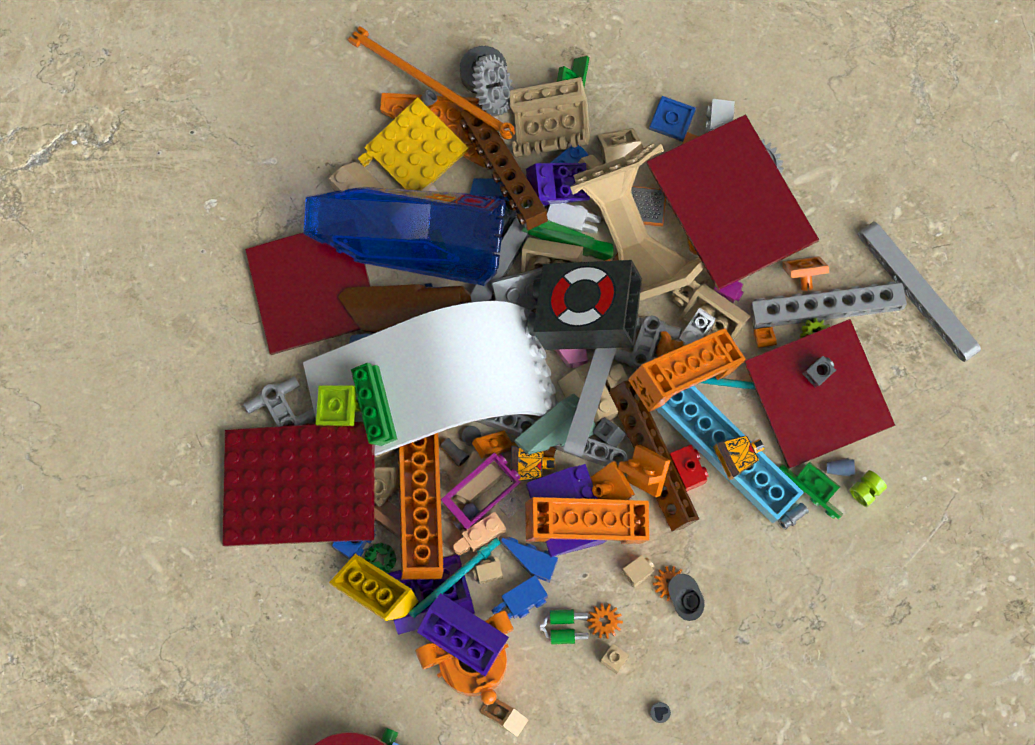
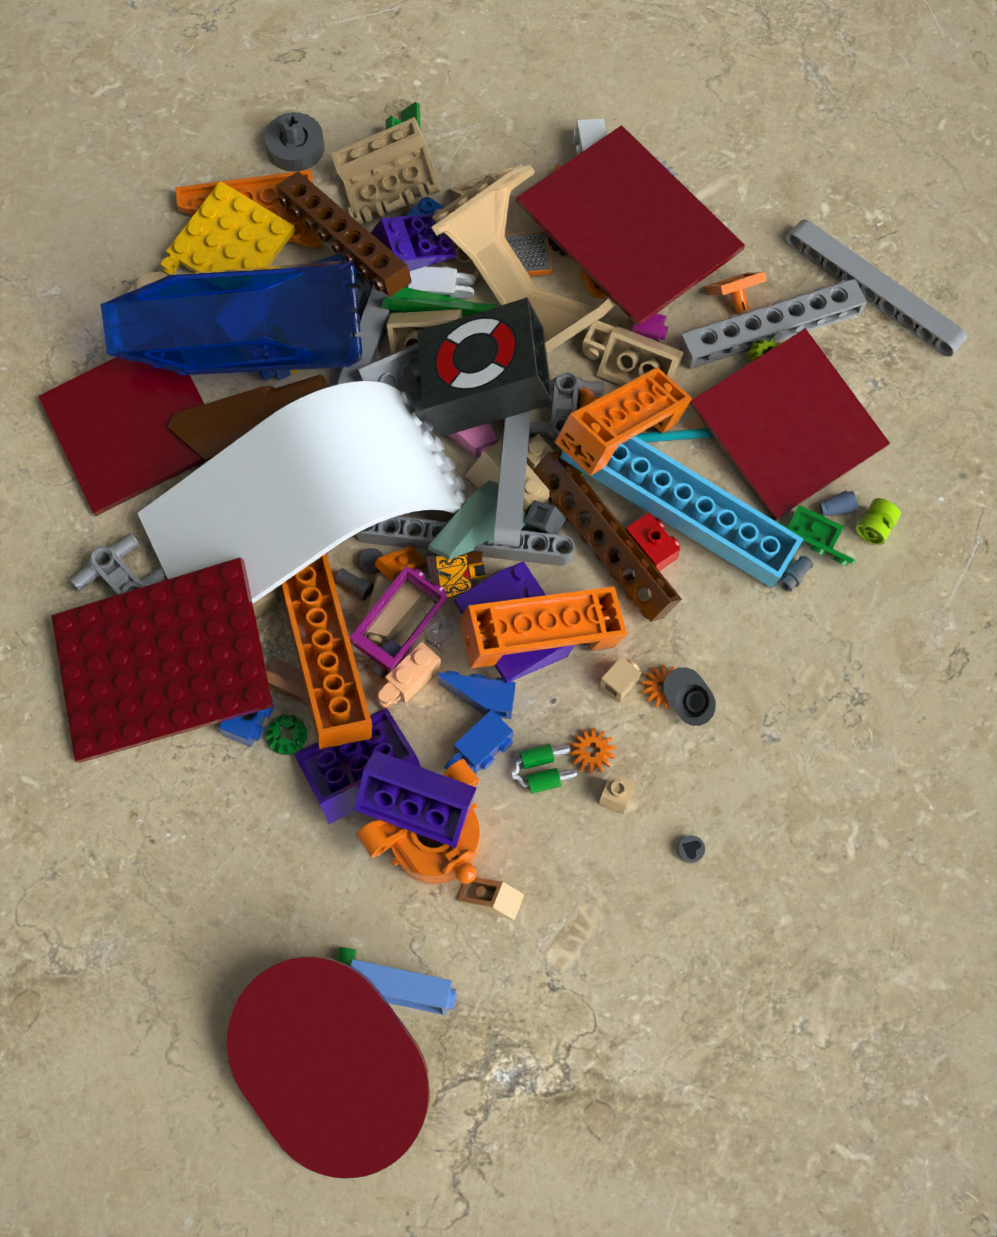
camera: 15 degrees left, 5 degrees down
lime bracket [316,385,361,426] -> none
yellow slope [329,554,418,621] -> none
orange hinge [347,26,515,140] -> none
green brick [351,363,398,446] -> none
tan plate [374,467,399,506] -> none
teal bar [409,538,501,618] -> none
dark grey hinge [421,90,437,106] -> none
light grey gear [472,55,513,116] -> none
tan brick [472,557,503,585] -> none
orange tile [590,461,635,500] -> none
orange bracket [618,445,670,497] -> none
blue tile [649,96,696,142] -> none
white slope [679,308,715,344] -> none
torso [713,435,764,480] -> none
orange tile [753,327,777,348] -> none
dark grey brick [802,356,836,387] -> none

